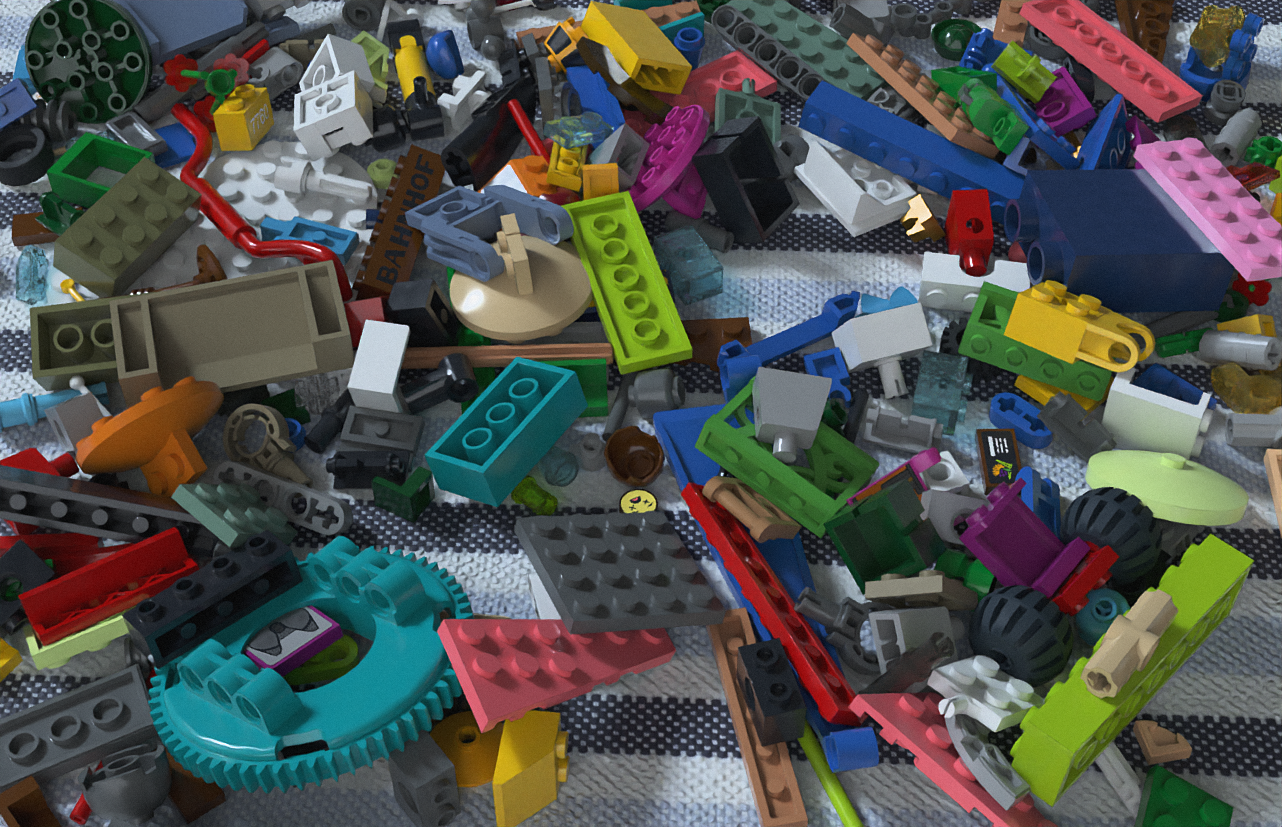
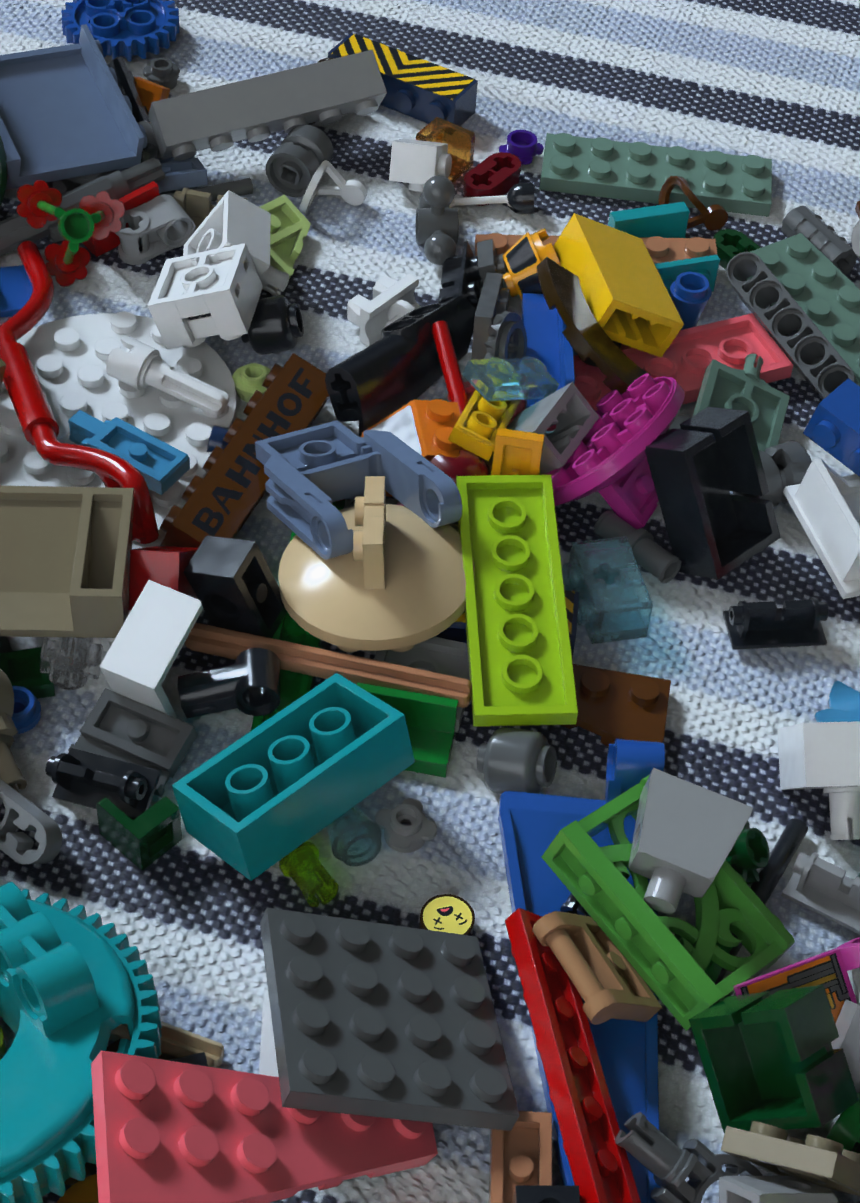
camera: 10 degrees right, 0 degrees up
yellow brick [213,84,274,151] -> none
black axle [304,388,355,454] -> none
black piece [387,19,445,141] -> none
blue hair [426,30,464,80] -> none
dark grey bar [602,370,641,442] -> none
reddish brown hair [604,426,665,488] -> none
blue piece [717,291,860,367] -> none
blue plate [803,347,851,409] -> none
none -> black hinge [723,597,828,650]

